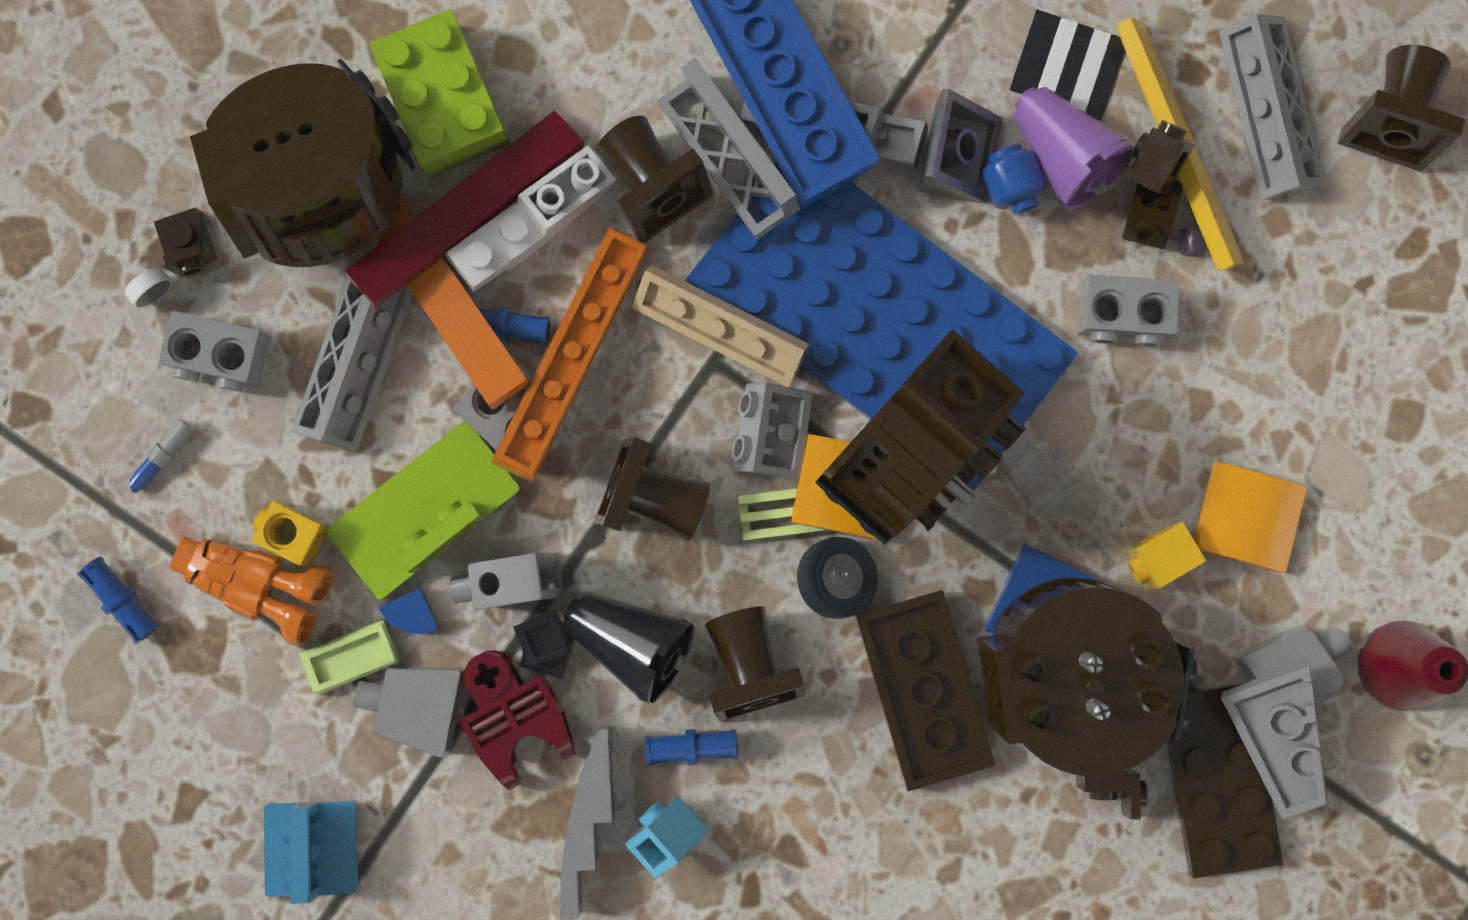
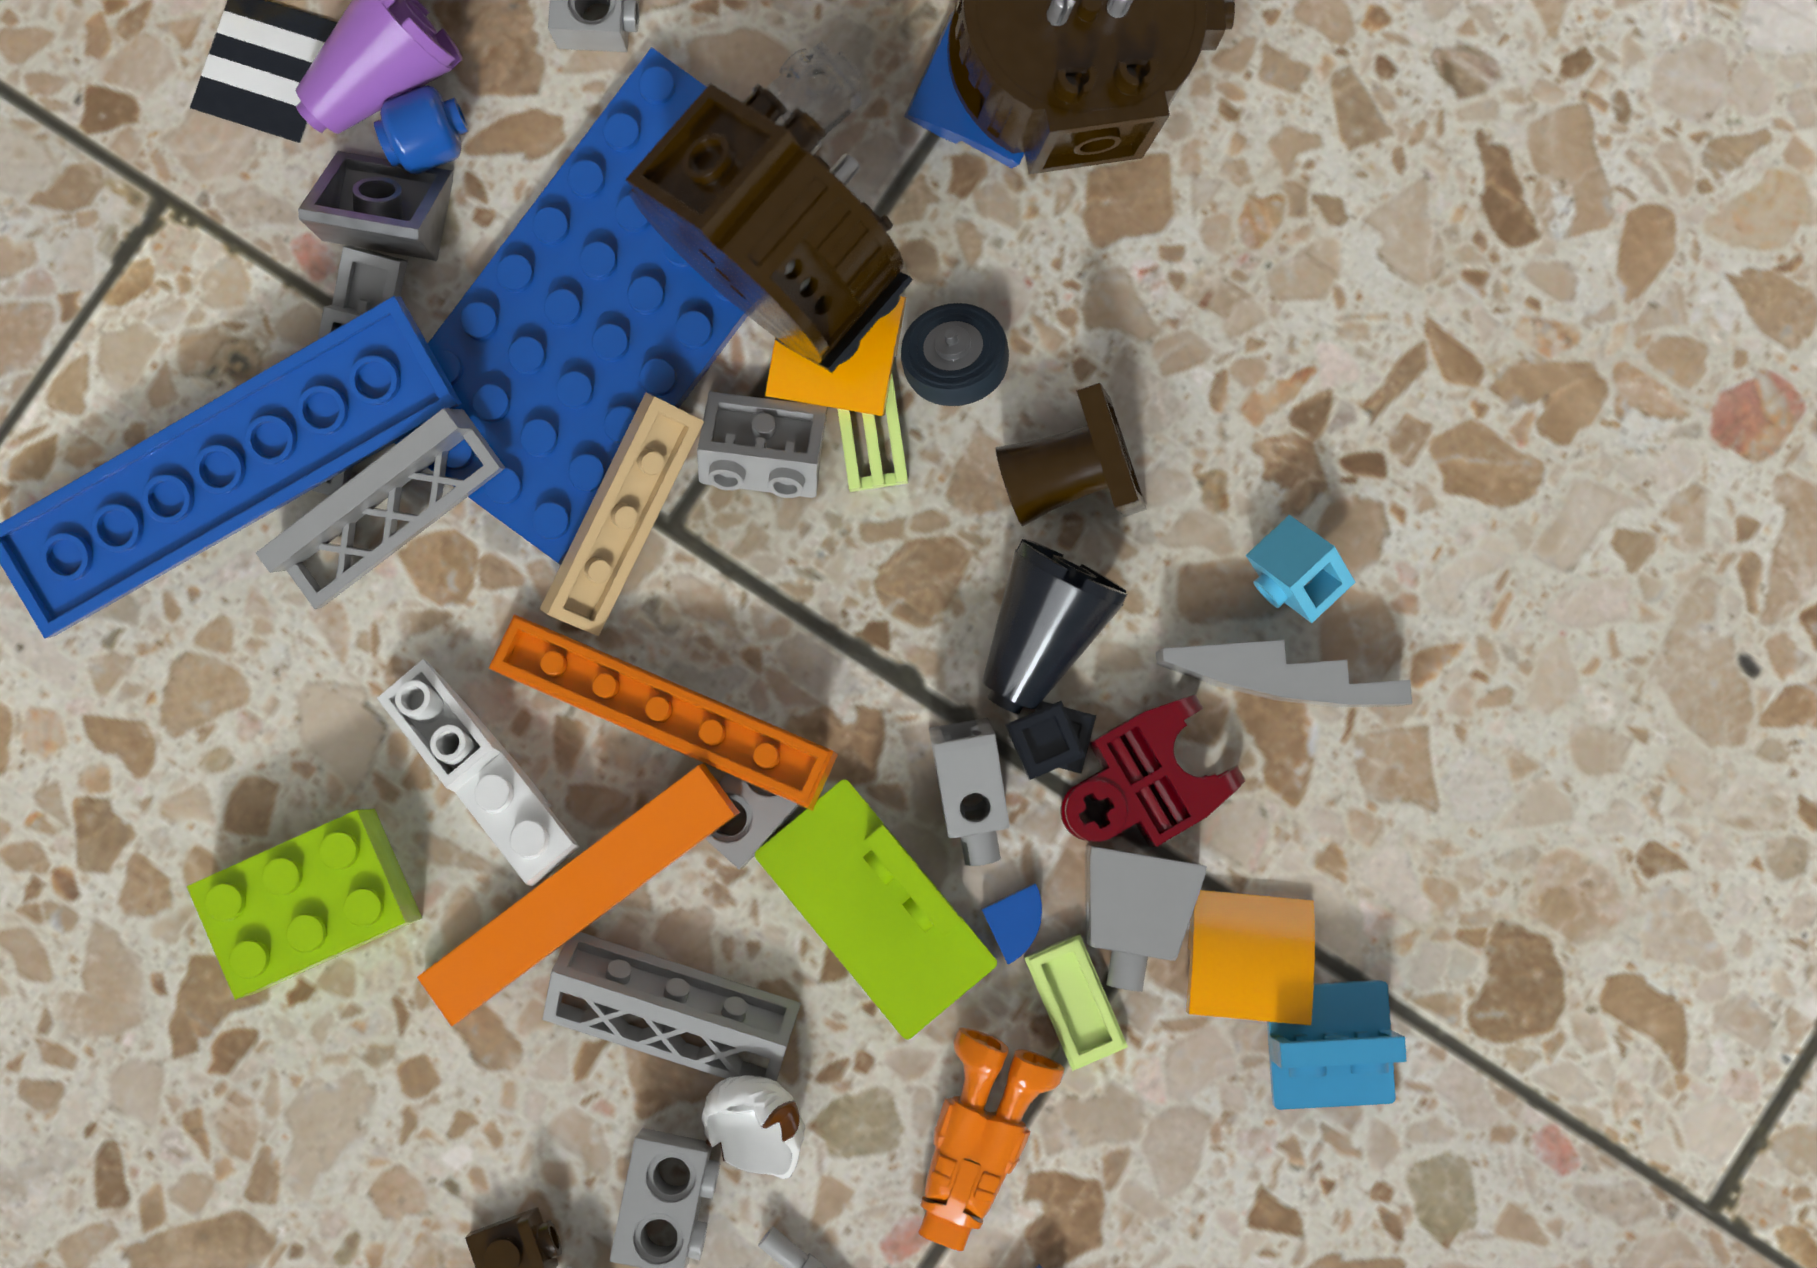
camera: 90 degrees left, 0 degrees up
dark brown piece [190,59,416,267] -> none
yellow brick [251,501,329,567] -> none
dark red tile [345,110,584,309] -> none
blue pin [478,307,551,345] -> none
dark brown plant [594,437,710,542] -> none
dark brown plant [596,115,714,243] -> none
blue pin [645,729,738,766] -> none
dark brown plate [855,590,996,791] -> none
none -> white hair [701,1075,805,1179]
none -> light orange slope [1186,890,1315,1026]

